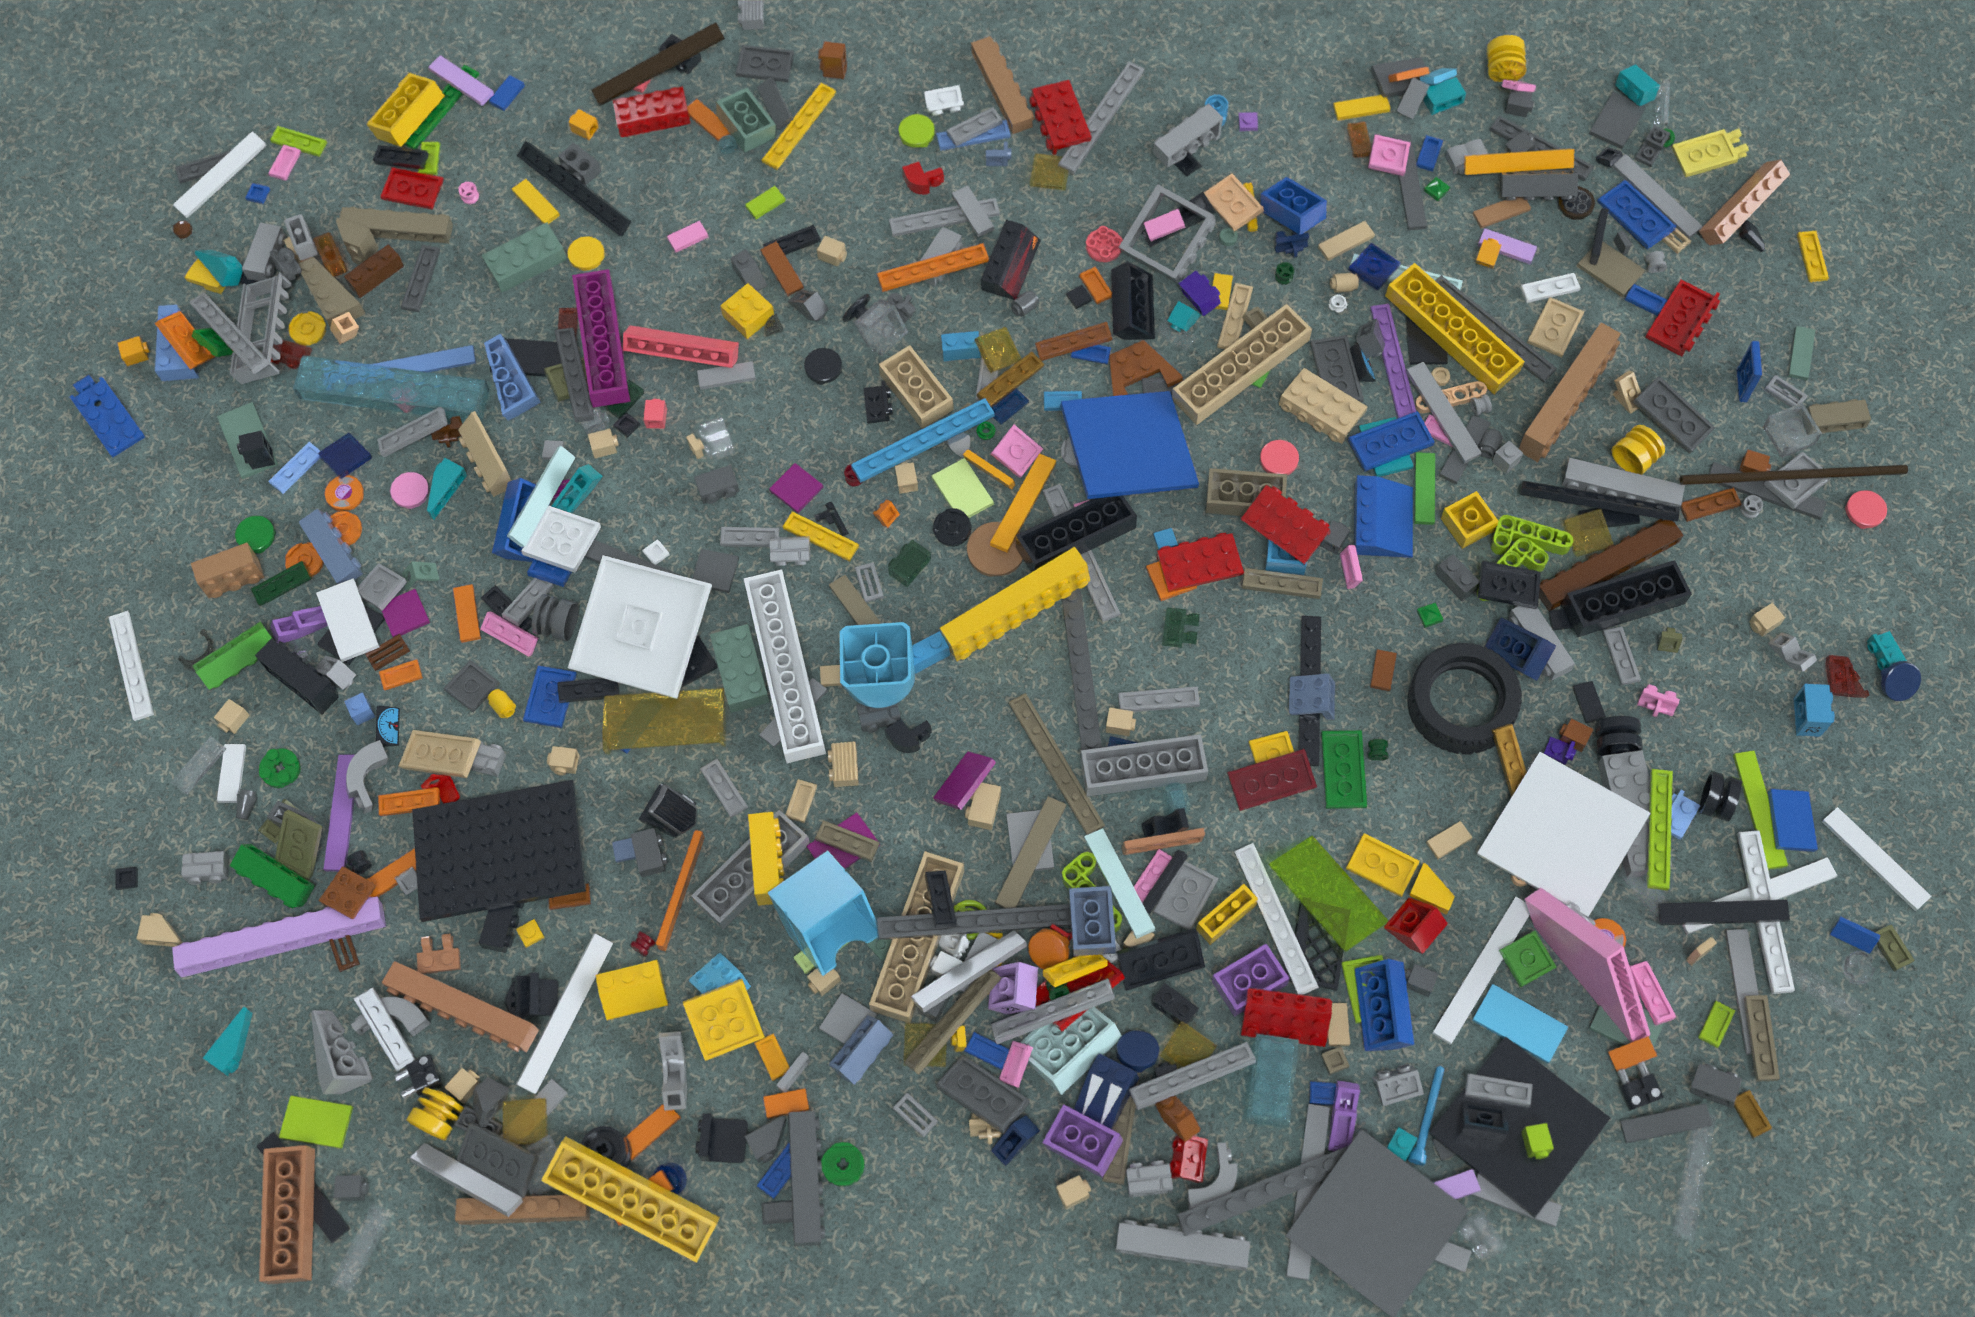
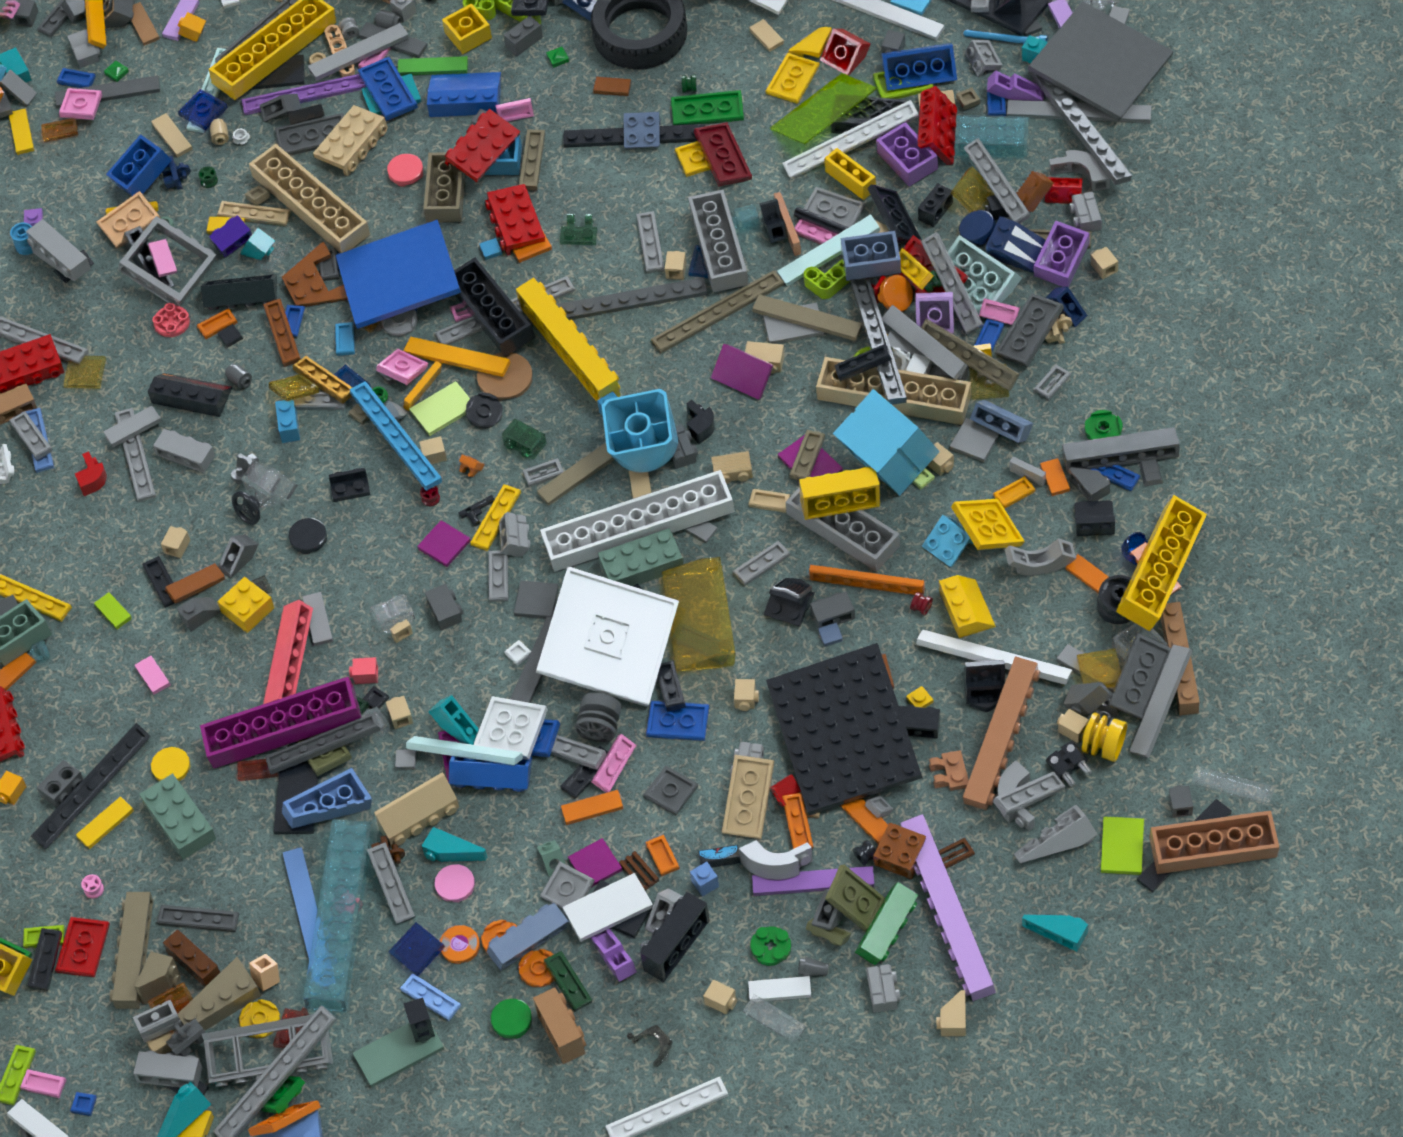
camera: 90 degrees left, 10 degrees down
black tile [115,867,138,890] -> none
bright green brick [193,621,274,690] -> none
yellow brick [487,689,516,718] -> none
orange tile [877,243,989,292] -> none
tan brick [879,345,954,429] -> none
lime tile [899,114,935,148] -> none
sand blue bracket [986,142,1011,166] -> none
light grey brick [1116,1220,1250,1271] -> none

